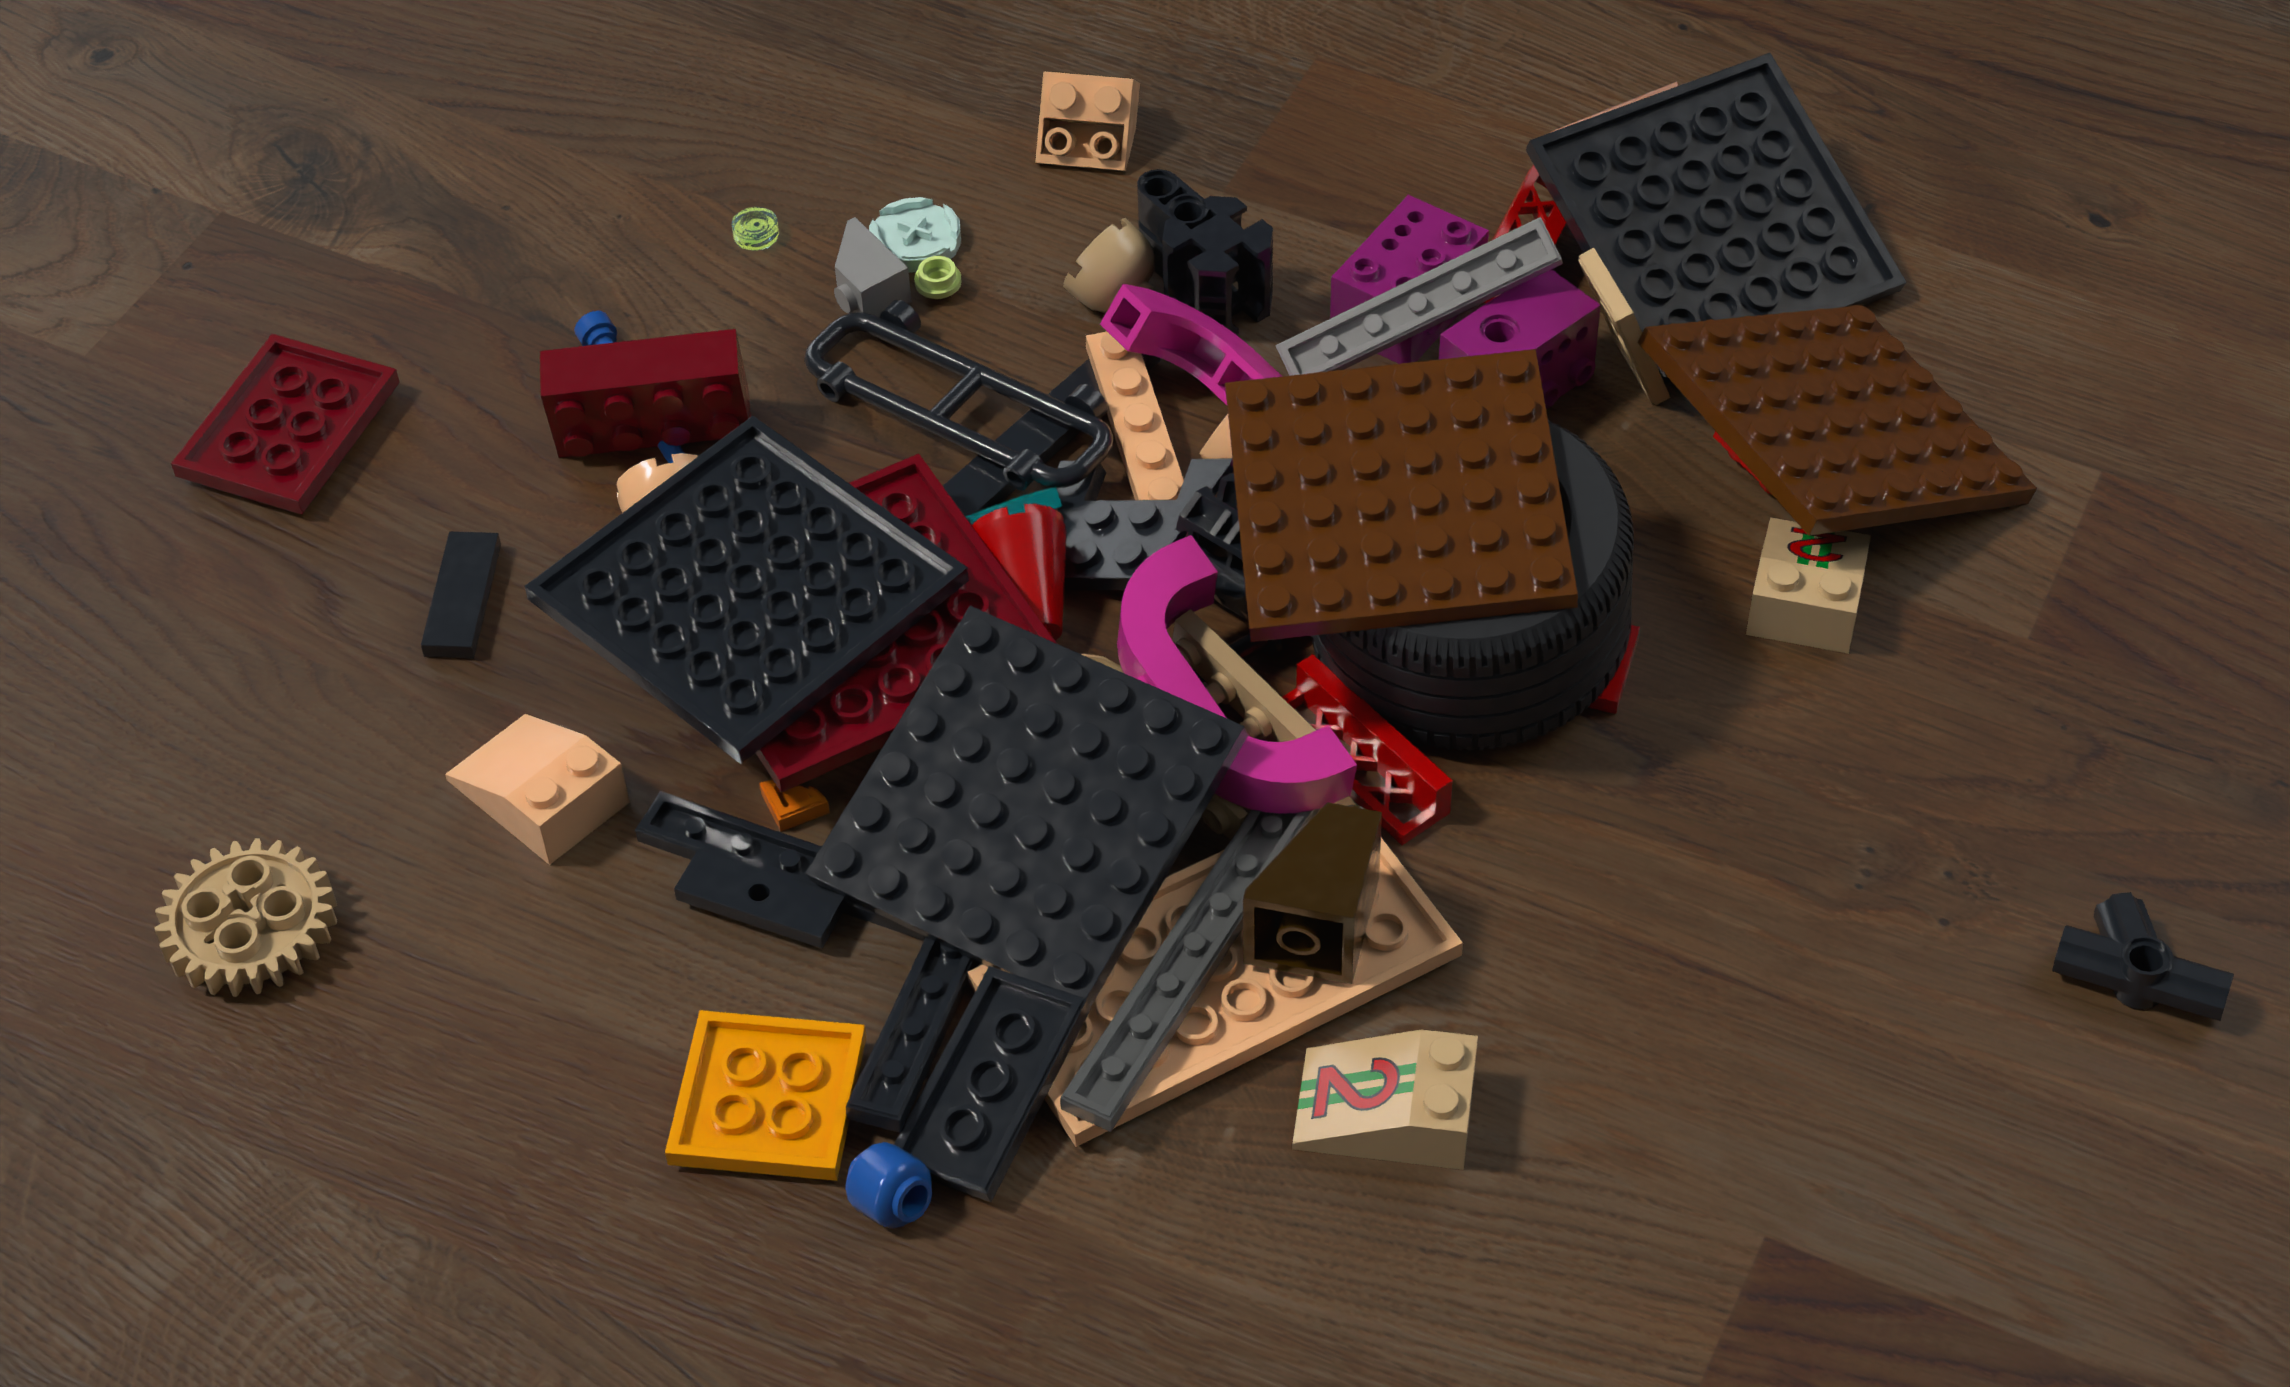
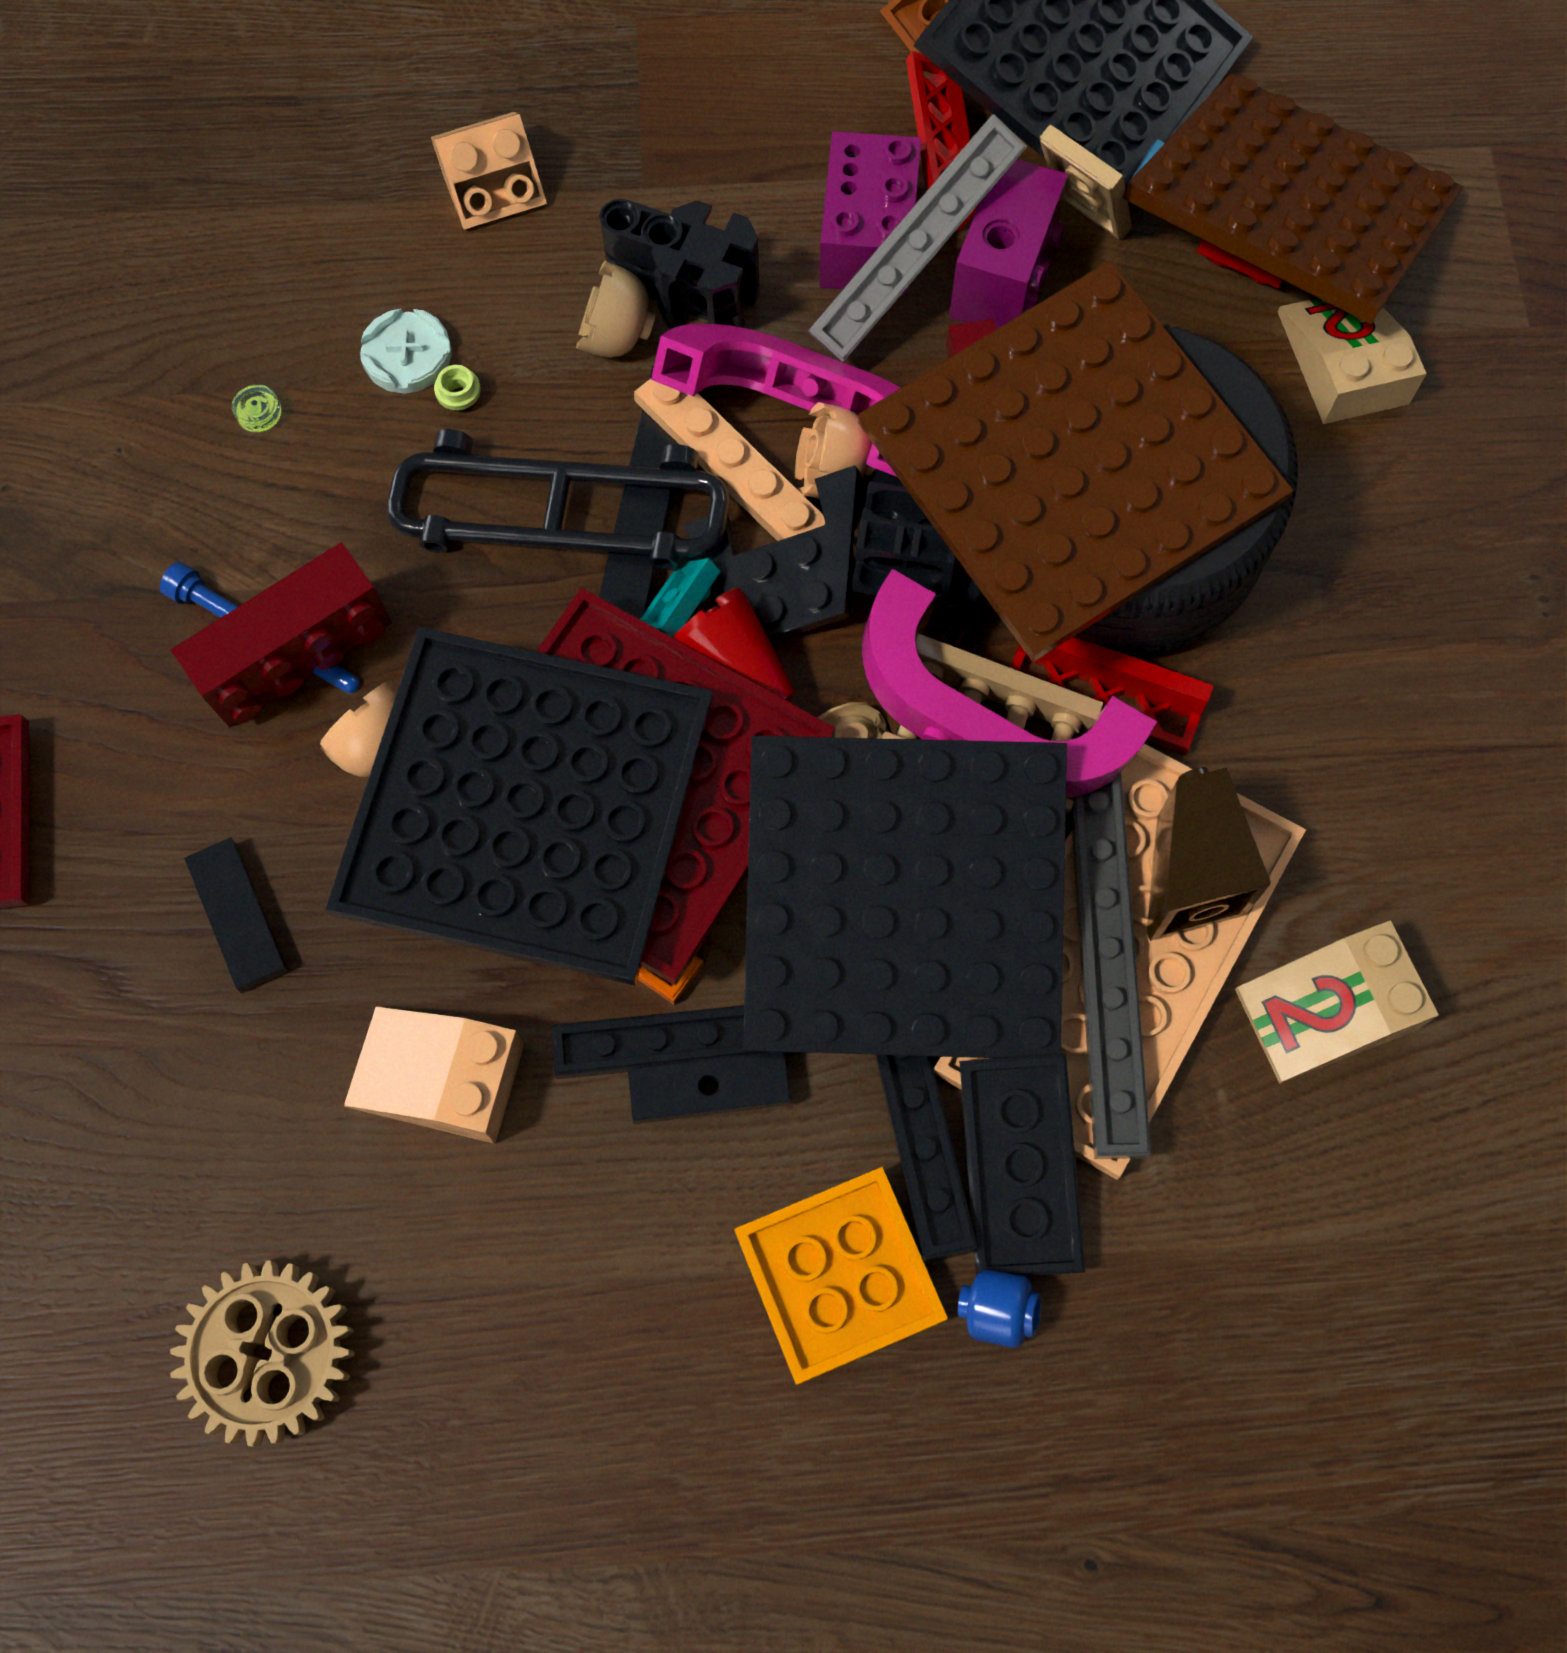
camera: 30 degrees left, 20 degrees up
light grey slope [834,217,912,317] -> none

